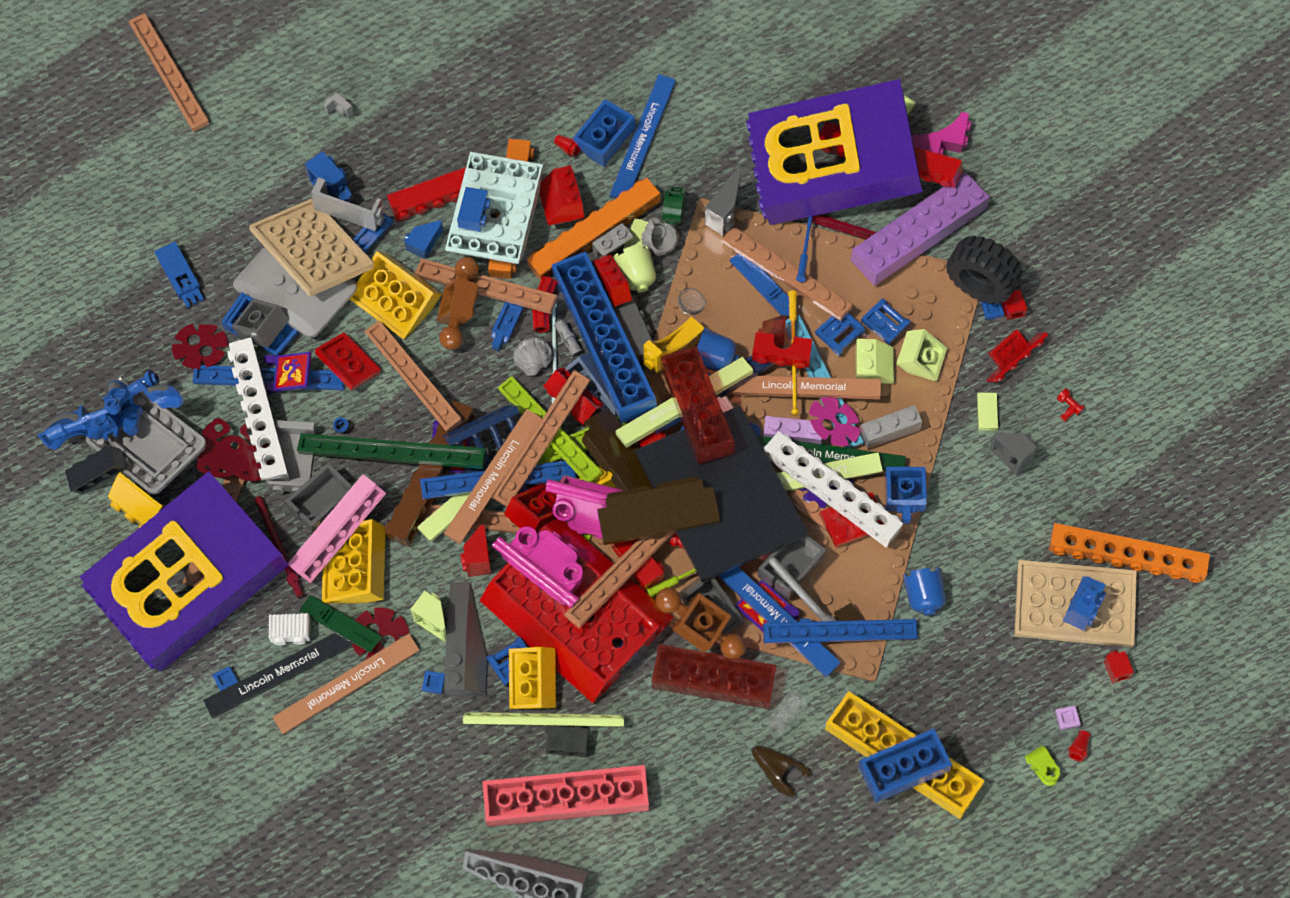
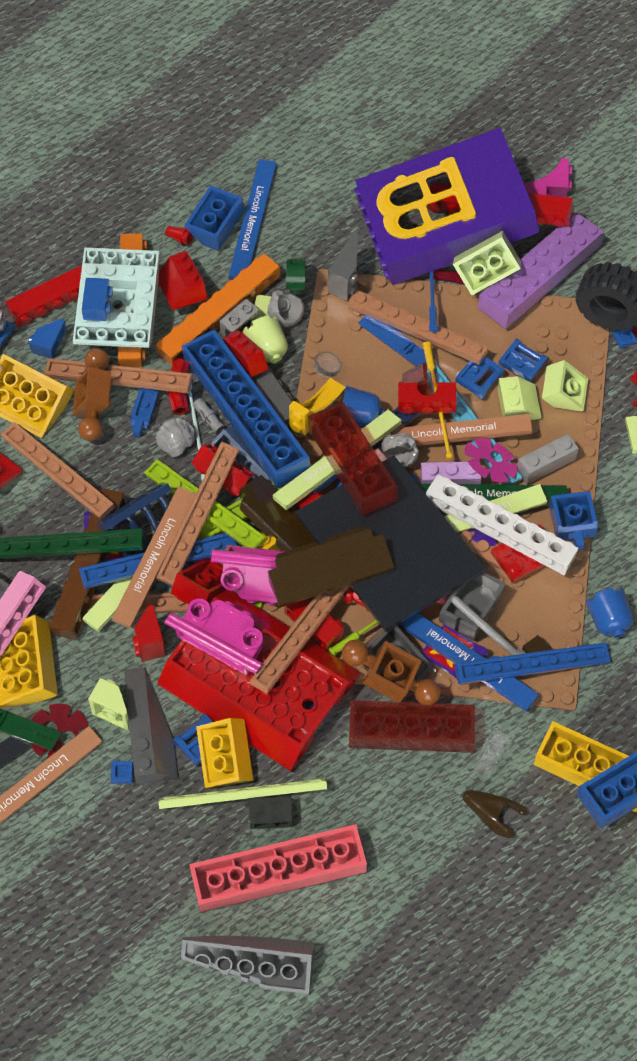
camera: 10 degrees left, 5 degrees down
none -> light grey hair [381,433,419,468]
none -> yellowish green brick [453,231,521,295]

